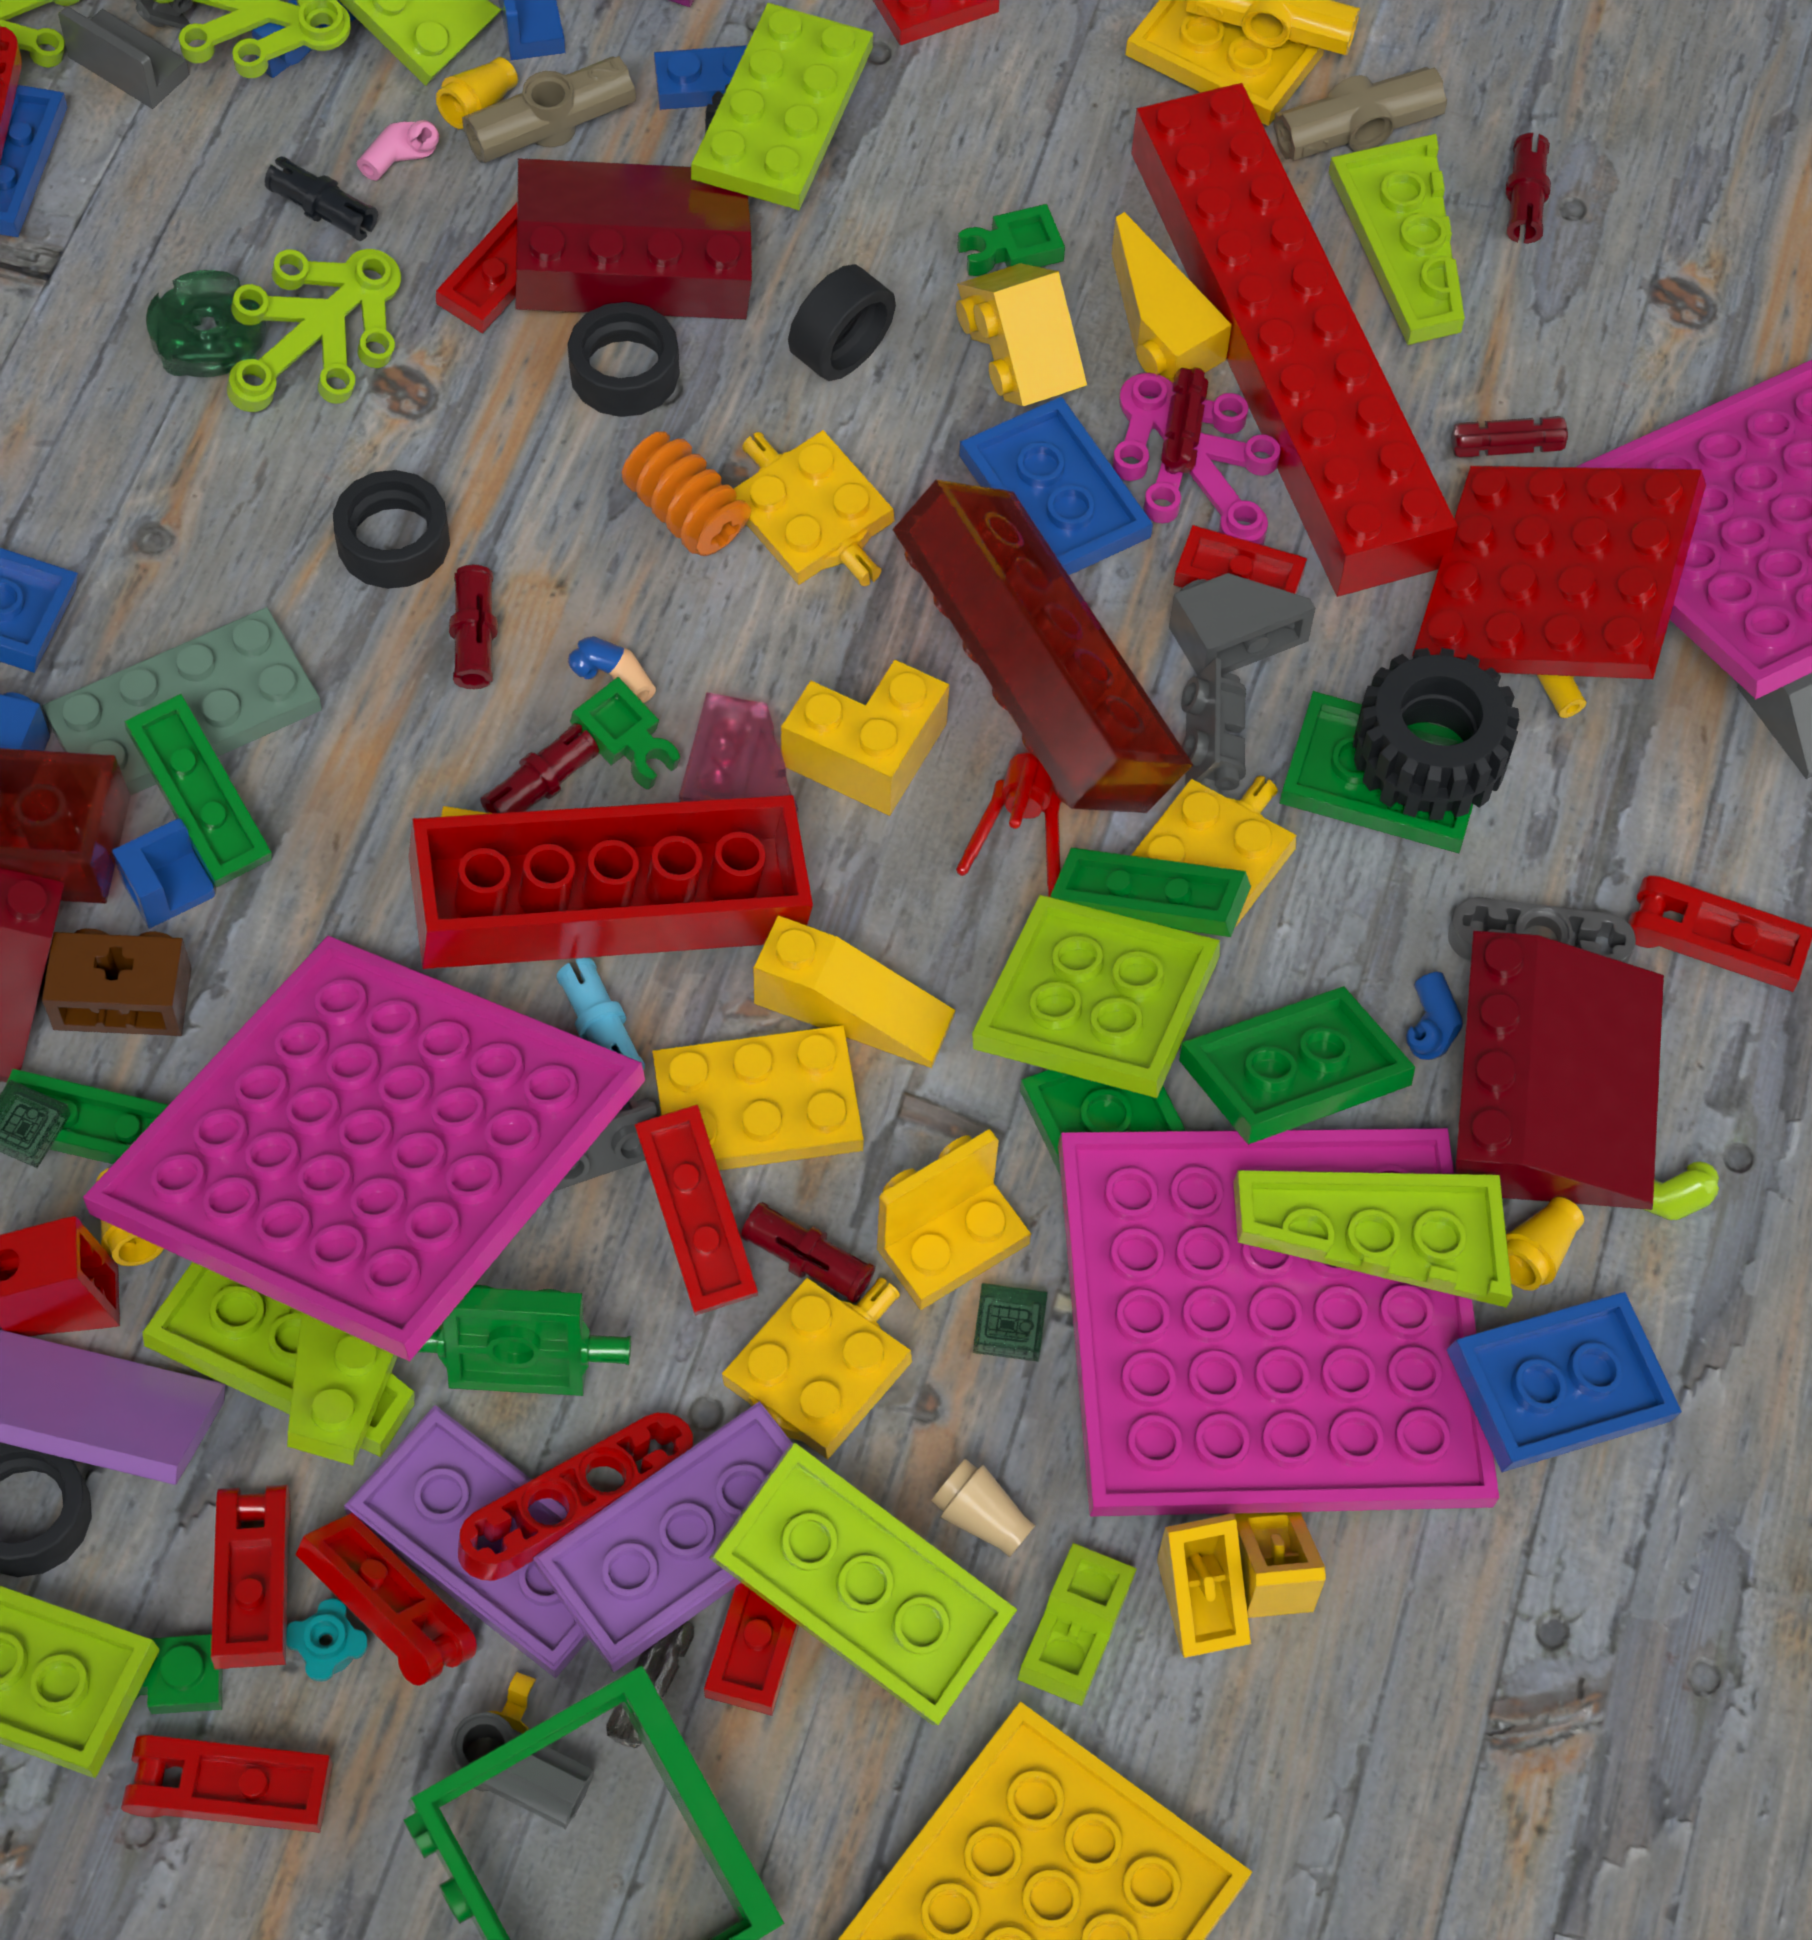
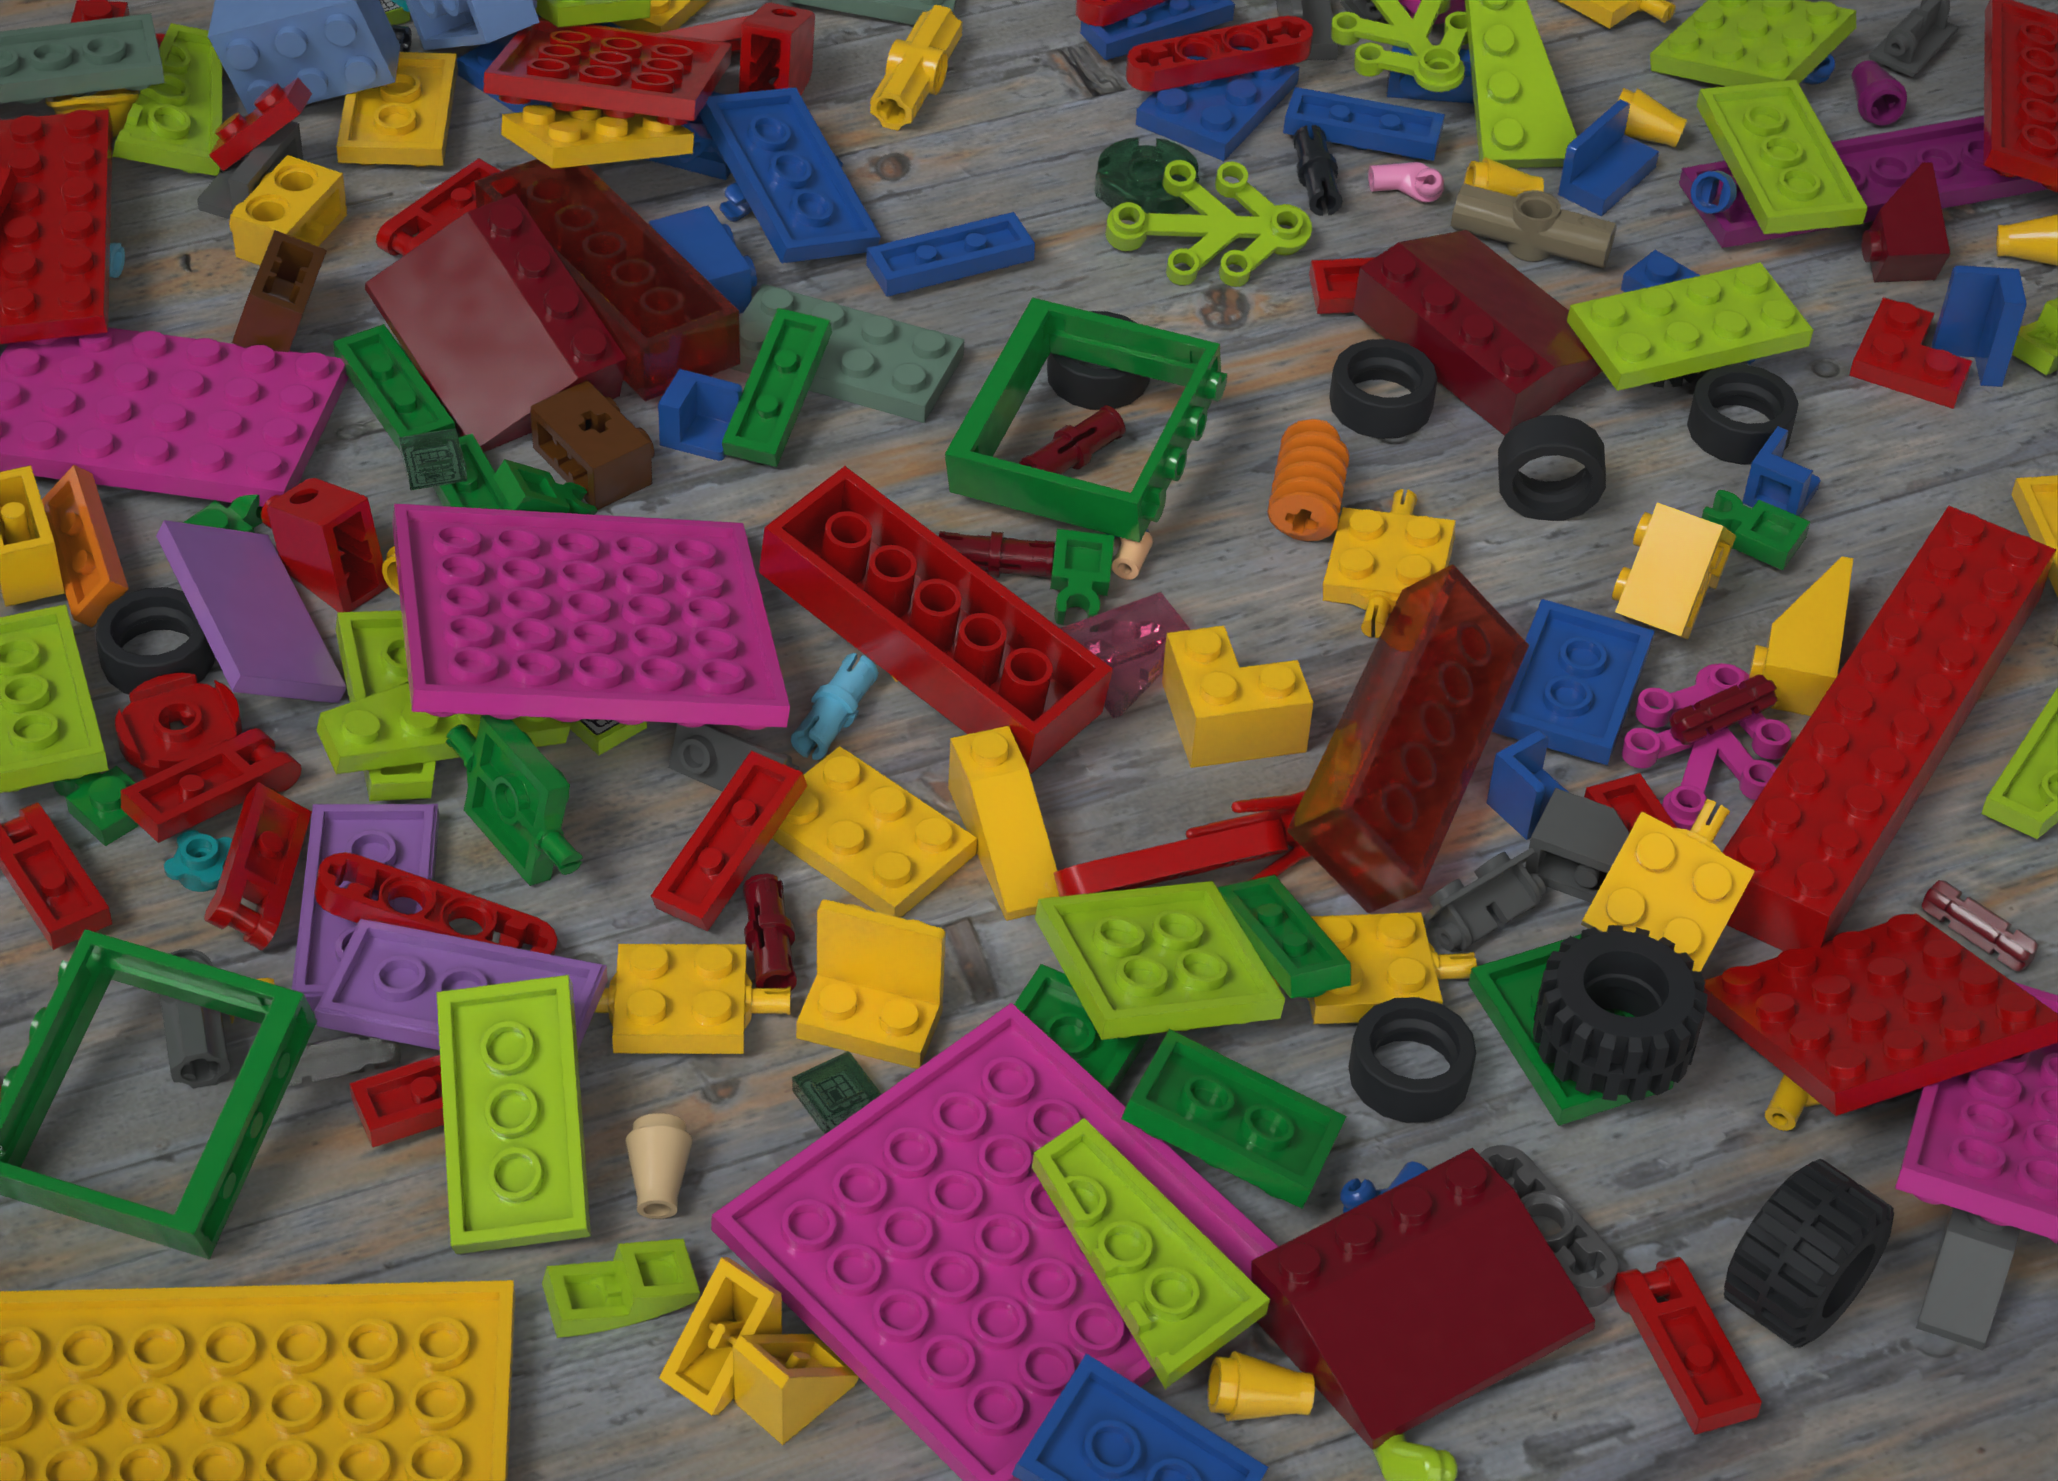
camera: 50 degrees right, 15 degrees down
none -> red plate [115,673,242,779]
none -> green plate [493,459,598,515]
none -> blue plate [866,212,1035,297]
none -> green window [945,297,1227,542]
none -> red beam [1053,819,1289,897]
none -> red beam [1126,16,1313,92]
none -> blue plate [1136,47,1300,161]
none -> blue plate [1283,87,1445,161]
none -> black tyre [1348,997,1477,1123]
none -> blue panel [1486,730,1568,840]
none -> yellow plate [1581,799,1755,972]
none -> black tyre [1687,364,1799,465]
none -> black tyre [1724,1159,1894,1348]
none -> blue panel [1742,426,1820,516]

